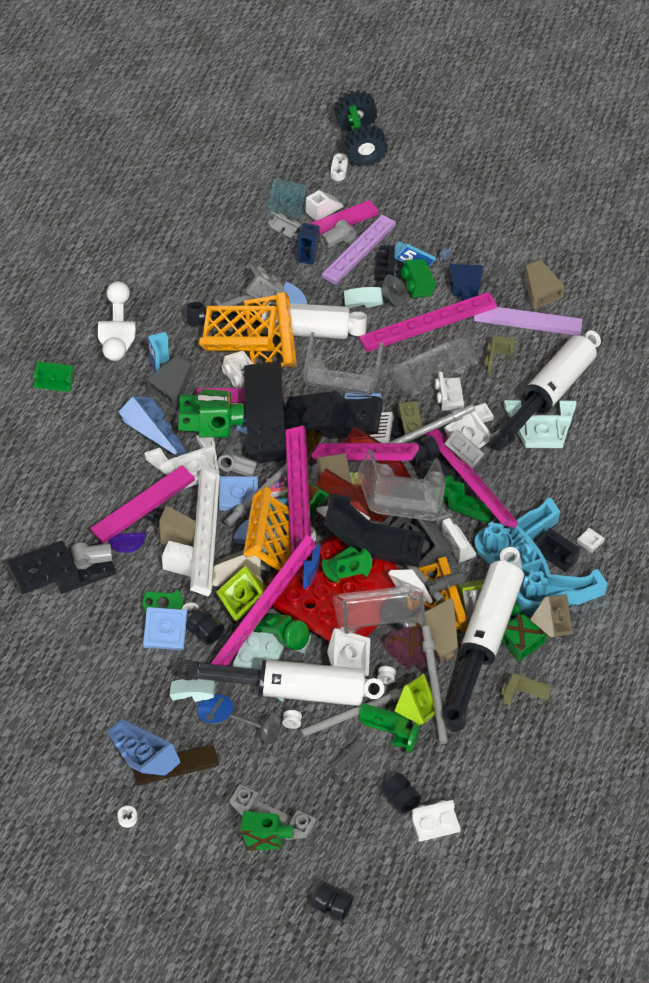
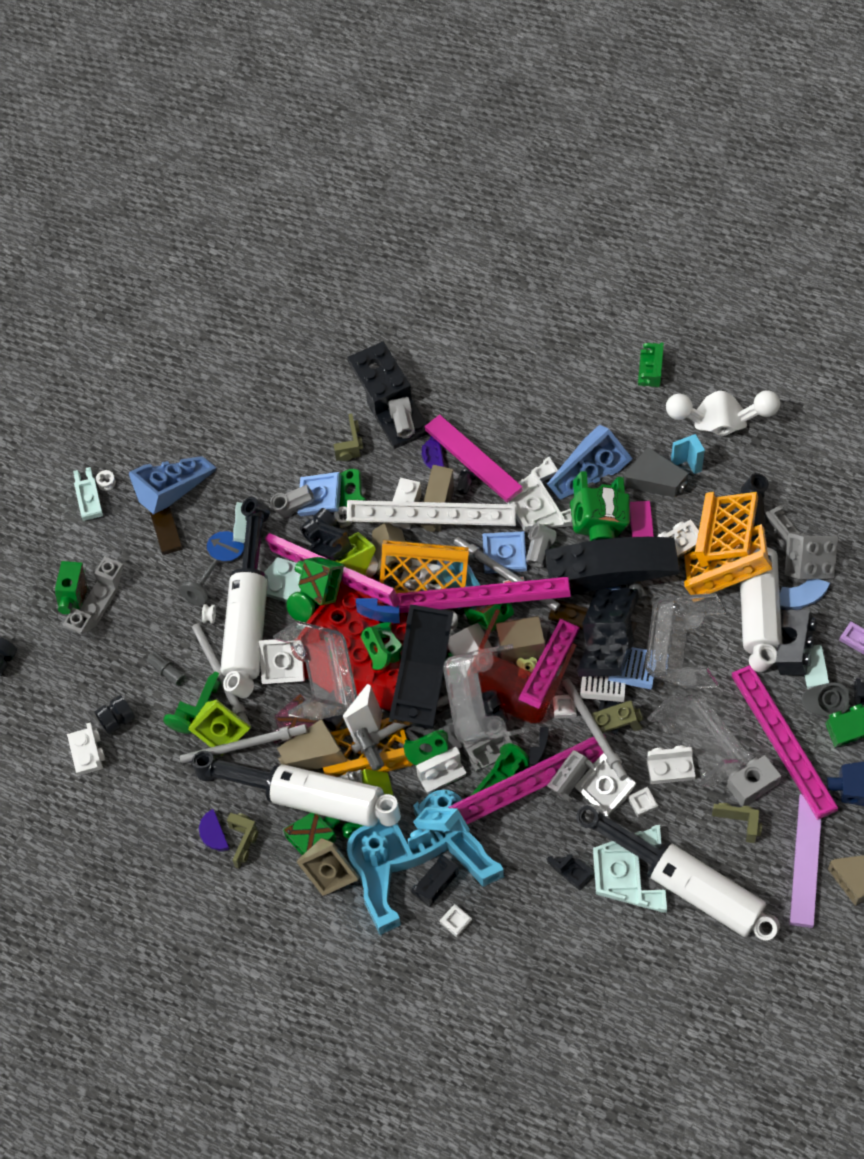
camera: 95 degrees right, 10 degrees up
white bush [377,666,396,685] -> none
black wheel [408,435,440,467] -> none
none -> light aqua hinge [73,467,103,521]
none -> dark purple tile [199,809,229,852]
none -> light grey piece [270,485,315,518]
none -> green torso [295,557,344,605]
none -> black hinge [308,523,353,561]
none -> olive bracket [333,413,363,461]
none -> green piece [404,730,448,766]
none -> medium azure panel [413,807,470,833]
none -> black slope [546,854,595,891]
none -> light grey brick [727,755,781,806]
none -> black arch [776,609,817,675]

